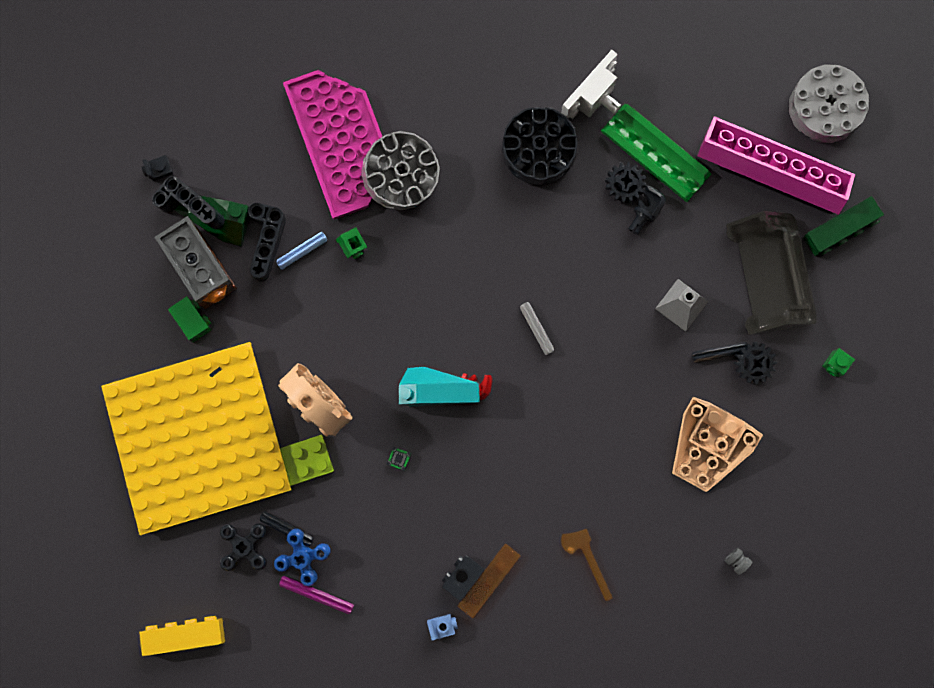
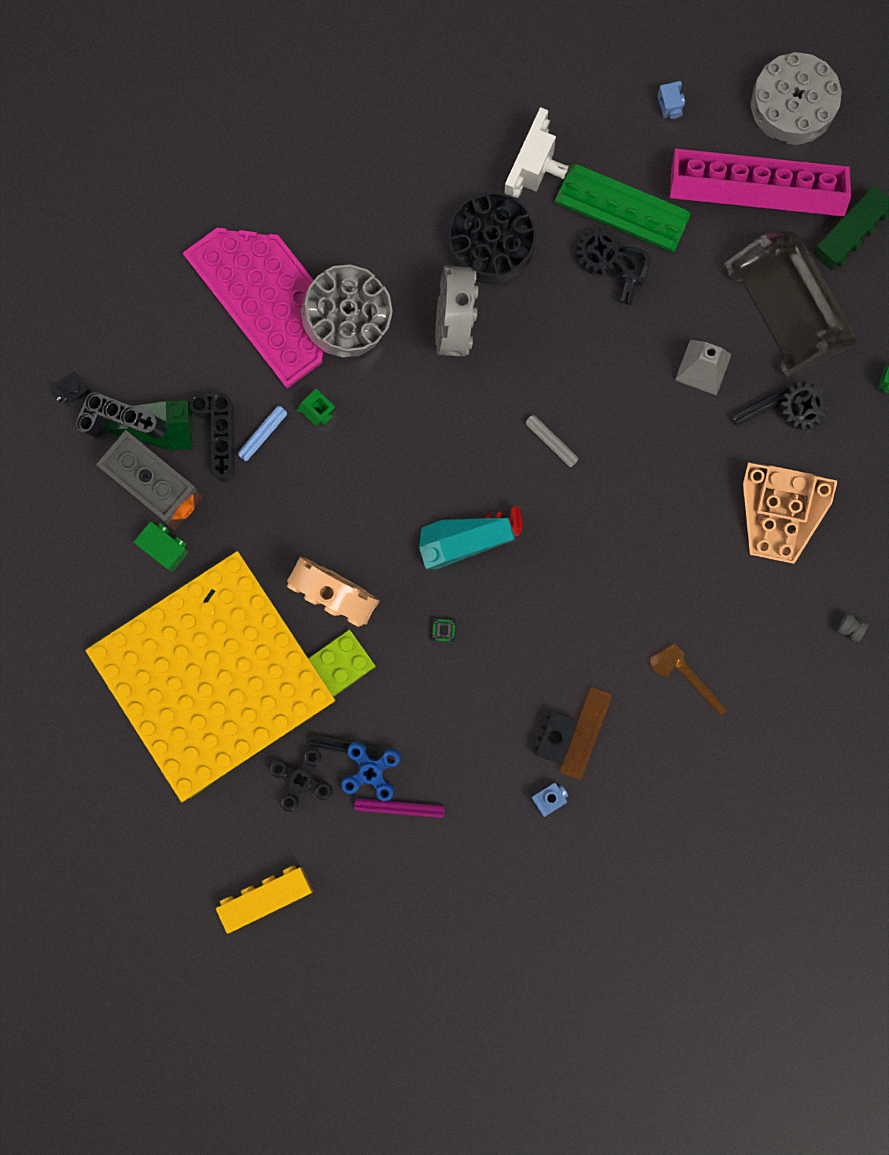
camera: 15 degrees left, 0 degrees up
none -> light grey brick [435,265,478,357]
none -> medium blue brick [657,81,685,119]

